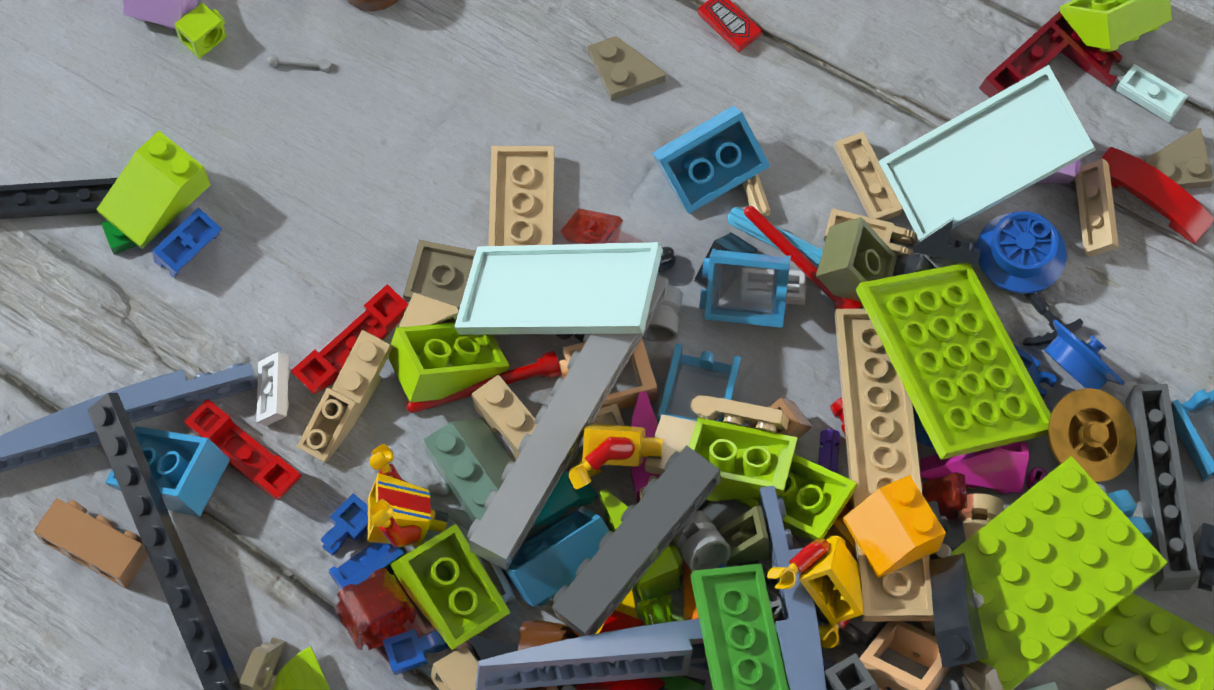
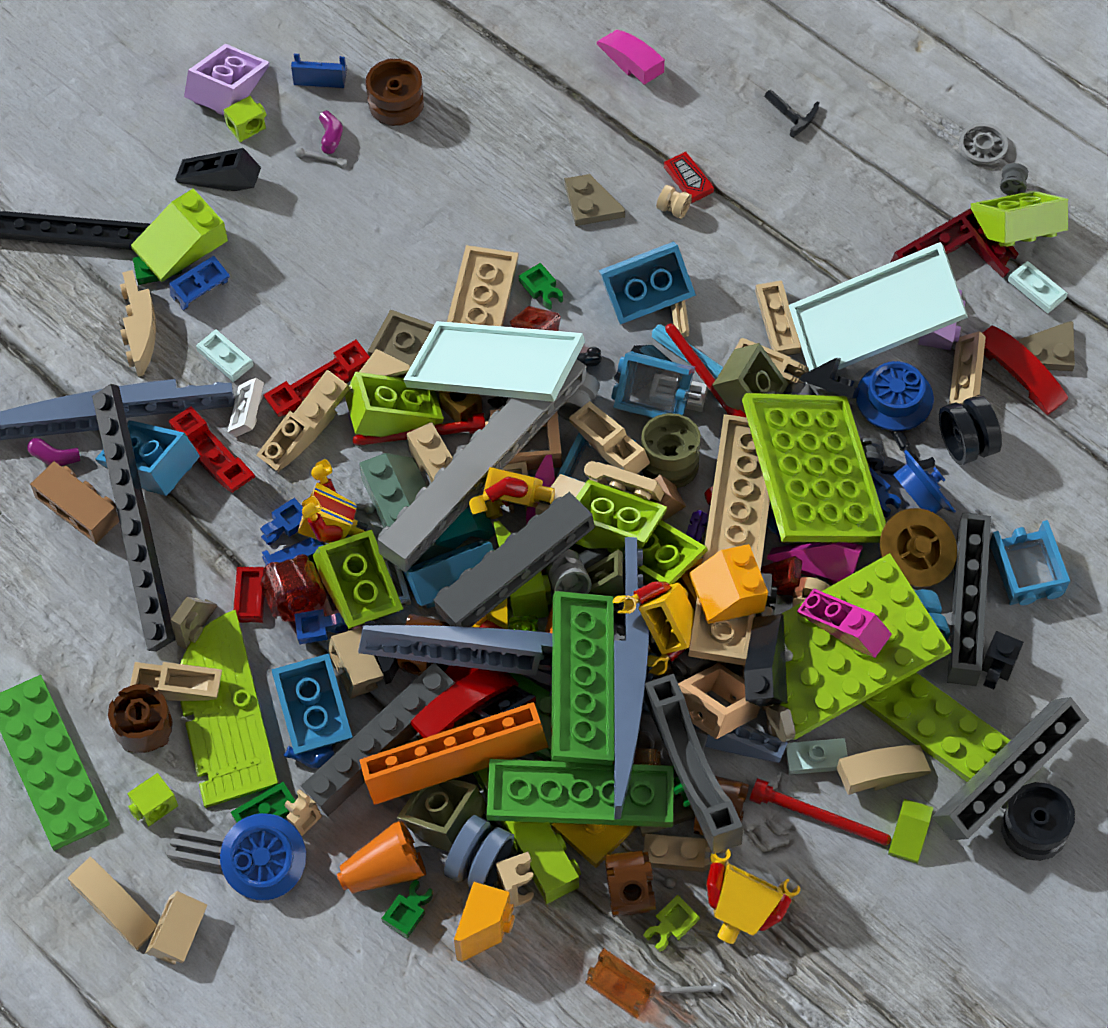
camera: 10 degrees right, 5 degrees down
none -> magenta arm [27,438,81,467]
none -> tan slope [120,270,156,377]
none -> black slope [175,148,261,192]
none -> light aqua plate [196,329,254,382]
none -> red tile [233,567,267,623]
none -> magenta arm [319,110,343,154]
none -> pearl gold brick [439,391,482,422]
none -> green plate [519,263,563,310]
none -> tan slope [569,401,650,474]
none -> olive wheel [641,413,701,488]
none -> tan wheel [656,185,692,219]
none -> dark pink slope [797,589,892,658]
none -> dark grey wheel [860,438,884,471]
none -> black wheel [939,395,1002,465]

